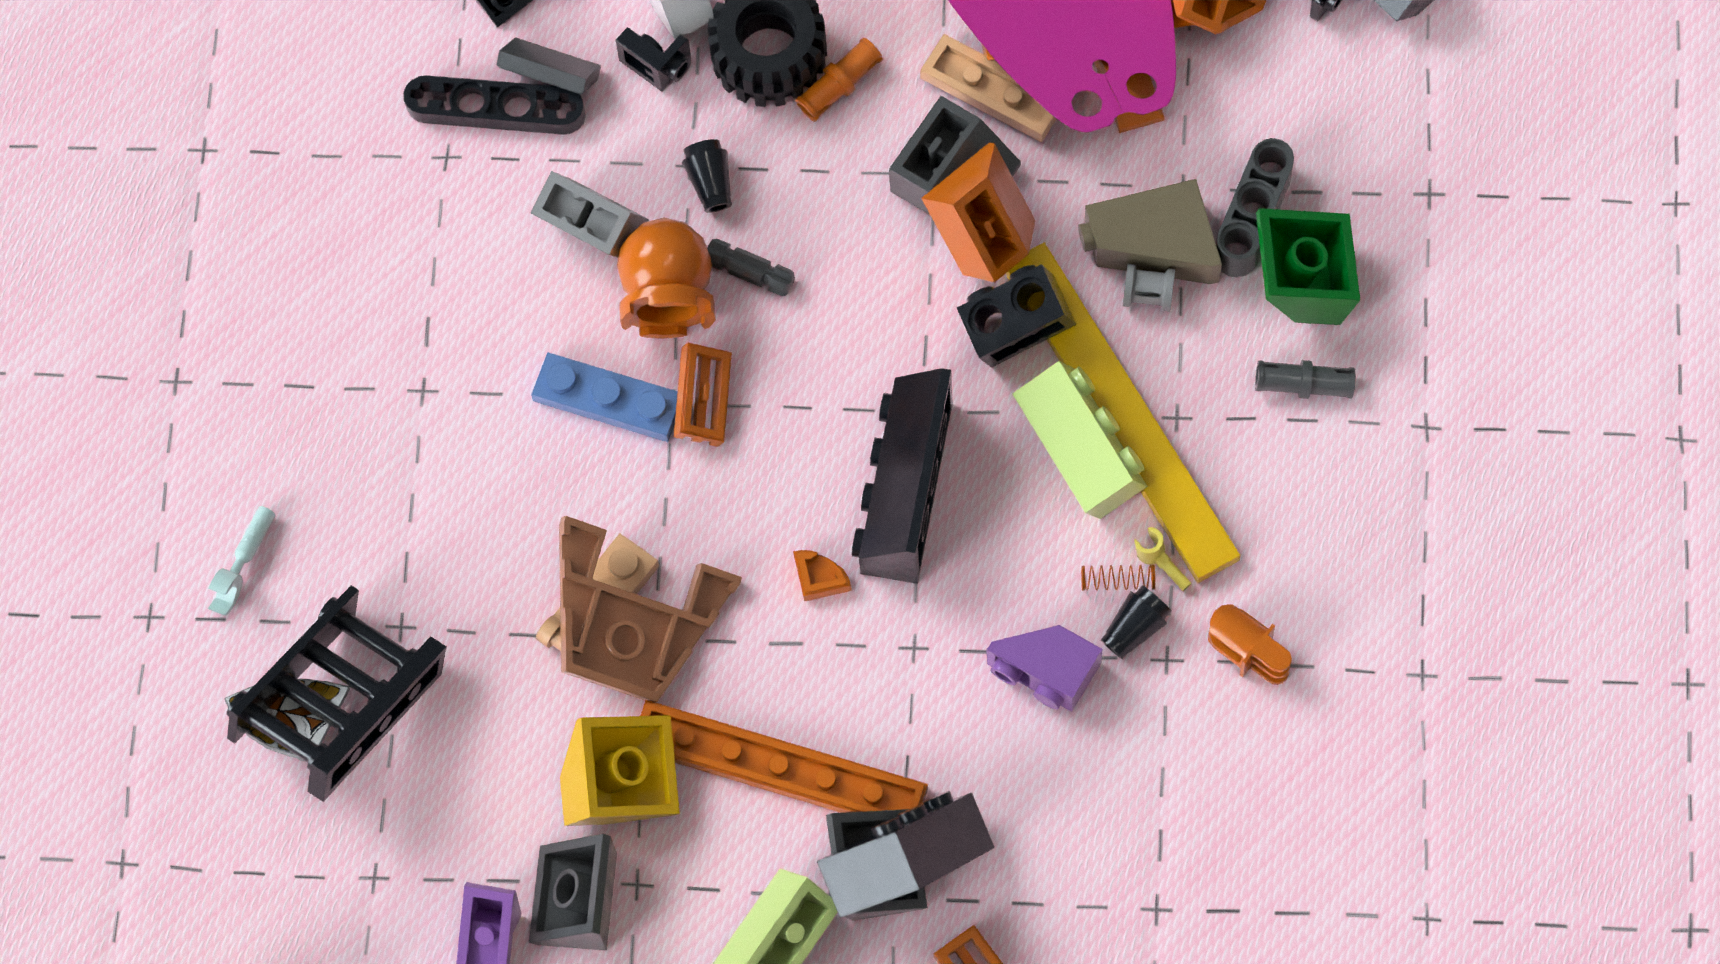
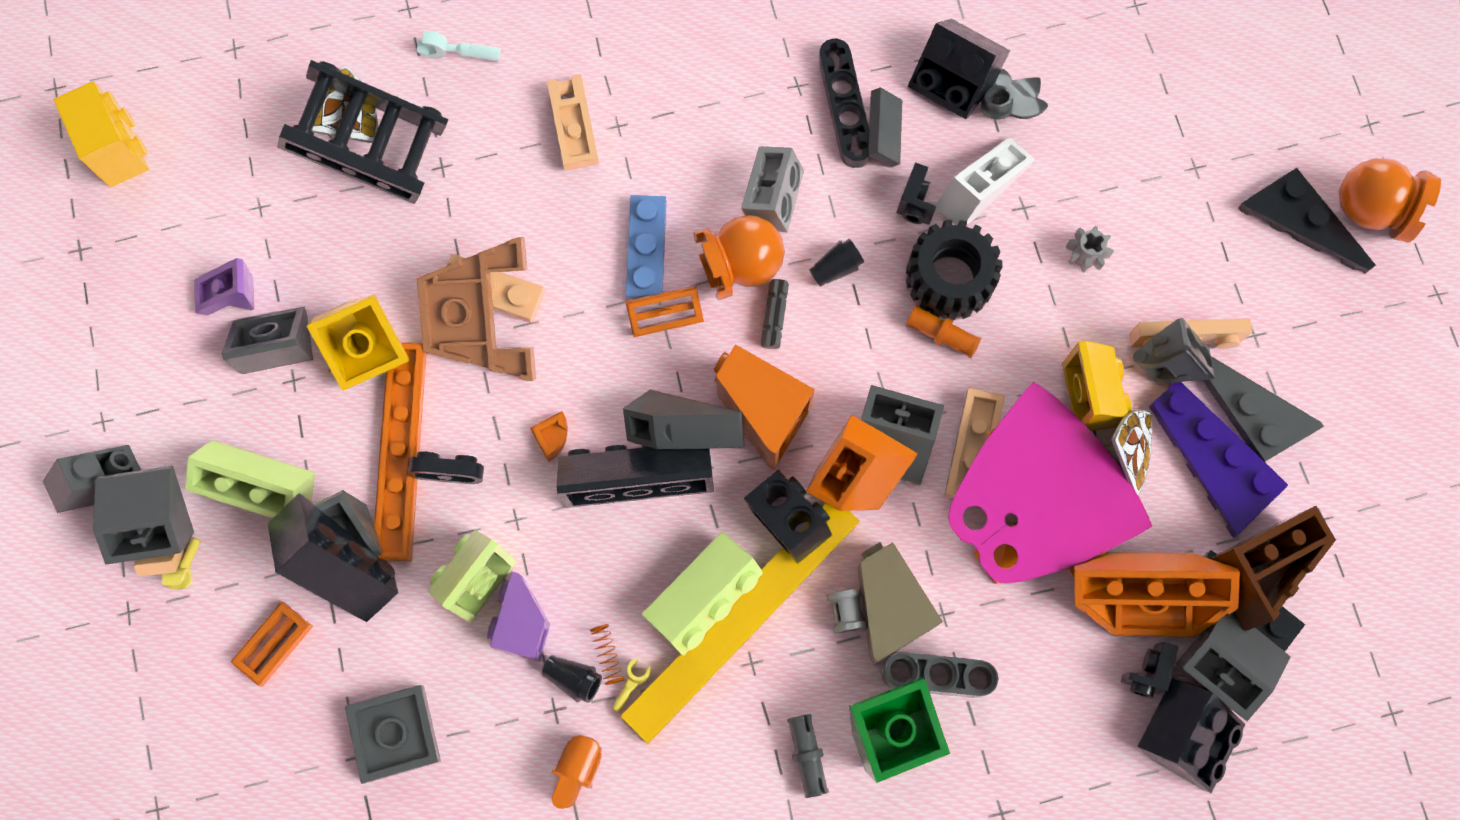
camera: 70 degrees right, 5 degrees up
none -> dark grey plate [345,685,441,784]
none -> black plate [407,451,484,484]
none -> yellowish green slope [428,530,517,623]
none -> light nougat plate [547,74,599,171]
none -> dark grey slope [623,389,745,449]
none -> orange slope [714,344,815,470]

